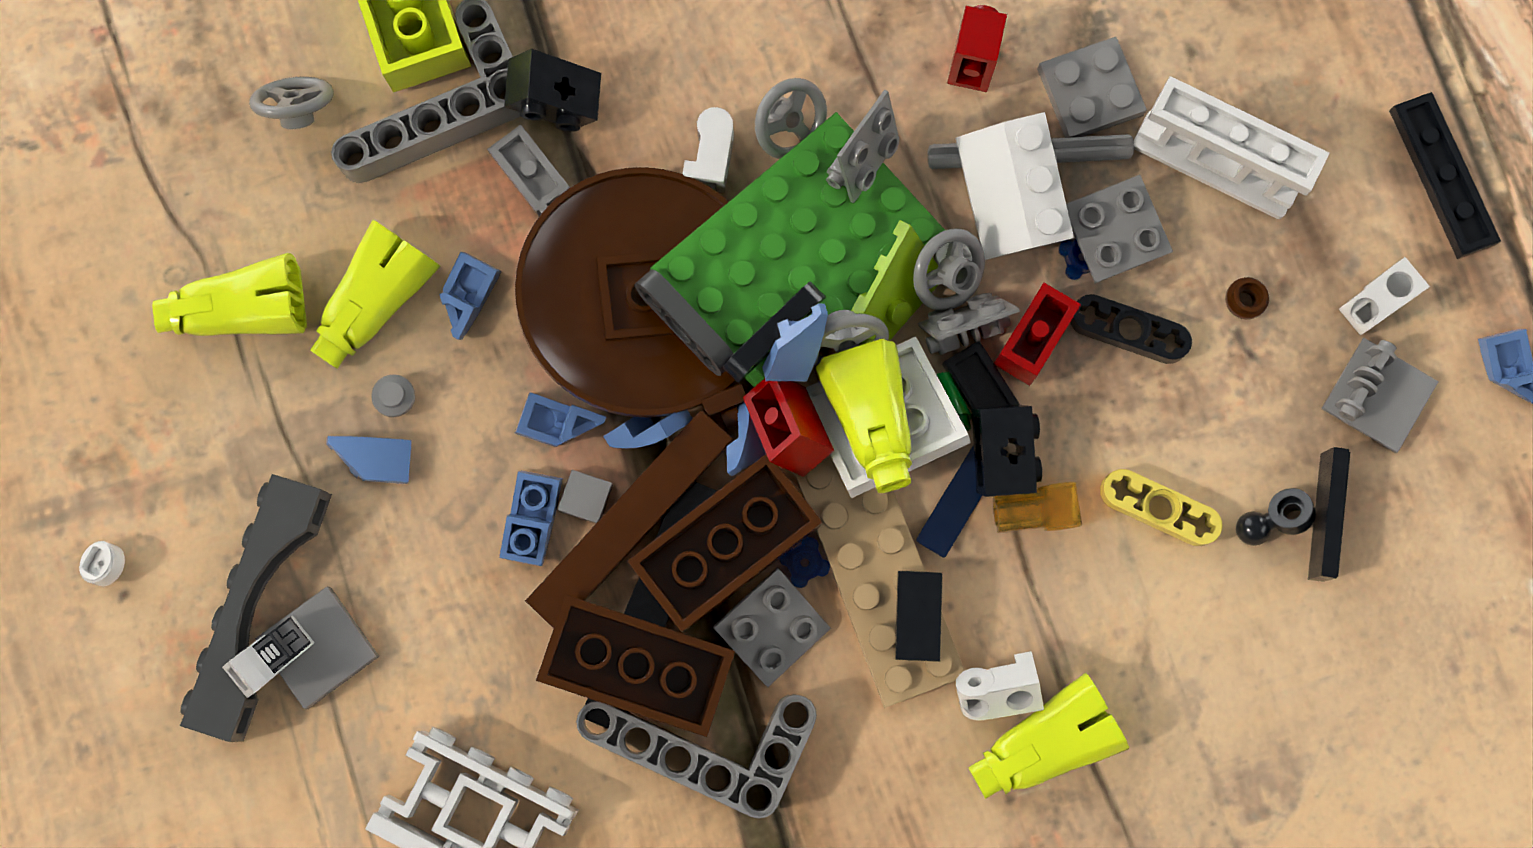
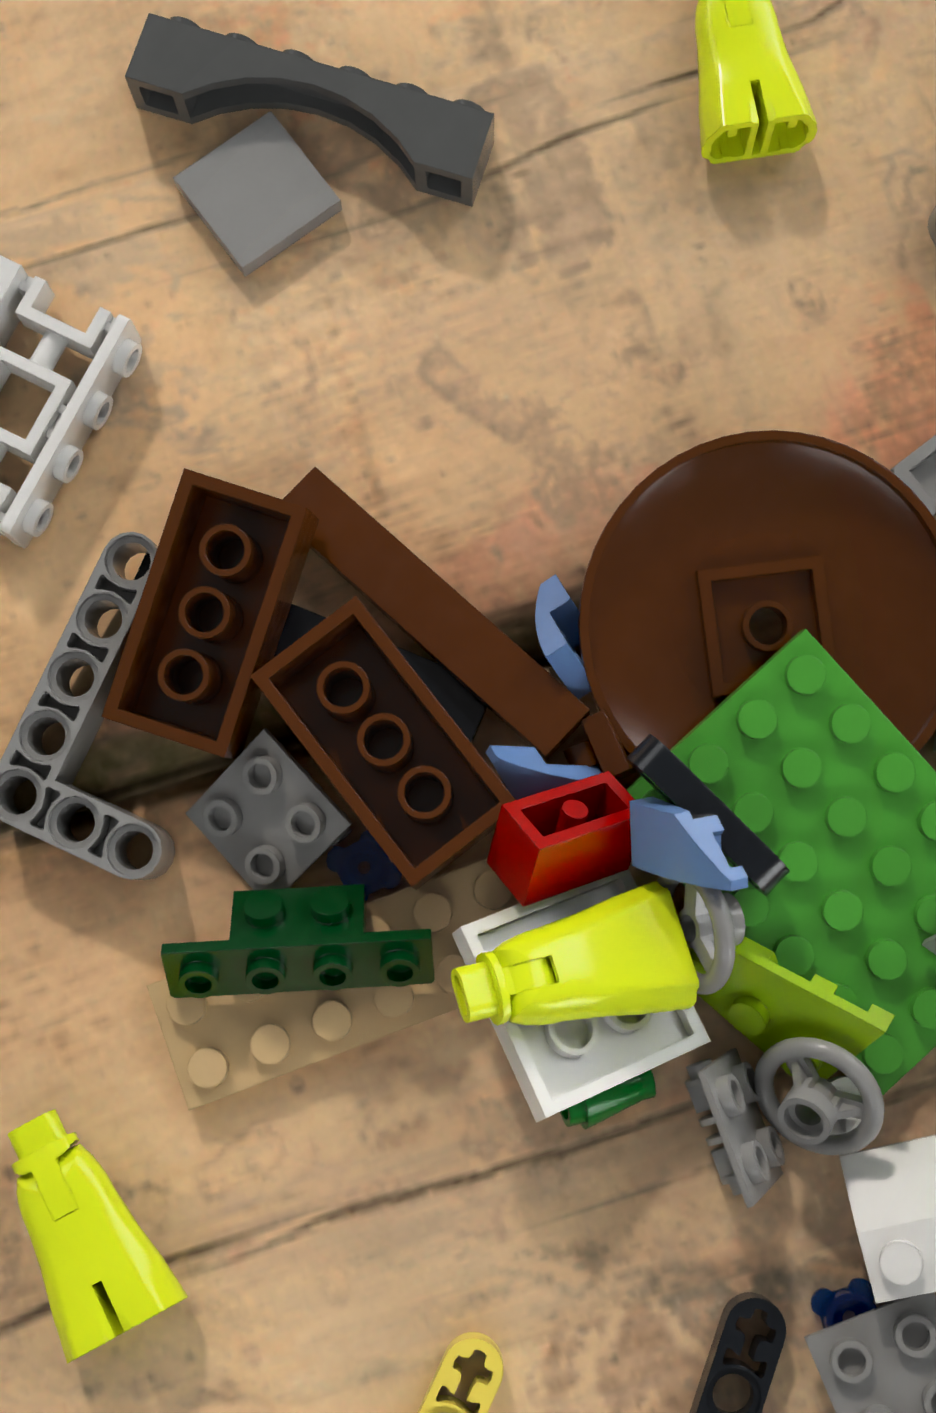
camera: 90 degrees right, 0 degrees up
leg [222,615,315,698] -> none
neon yellow piece [310,220,441,369] -> none
medium blue slope [326,436,412,484] -> none
light grey plate [372,375,415,417] -> none
medium blue slope [439,252,502,340] -> none
medium blue slope [499,470,563,566] -> none
medium blue slope [515,392,606,447] -> none
light grey tile [558,470,613,524] -> none
dark grey beam [635,269,734,376] -> none
black tile [895,571,942,662] -> none
dark blue sticker [916,445,1008,558] -> none
black tile [942,341,1020,412] -> none
white leg [956,651,1044,720] -> none
black brick [971,405,1042,497] -> none
clear yellow piece [992,482,1082,533] -> none
red brick [994,282,1081,386] -> none
none -> dark green bracket [161,884,435,998]

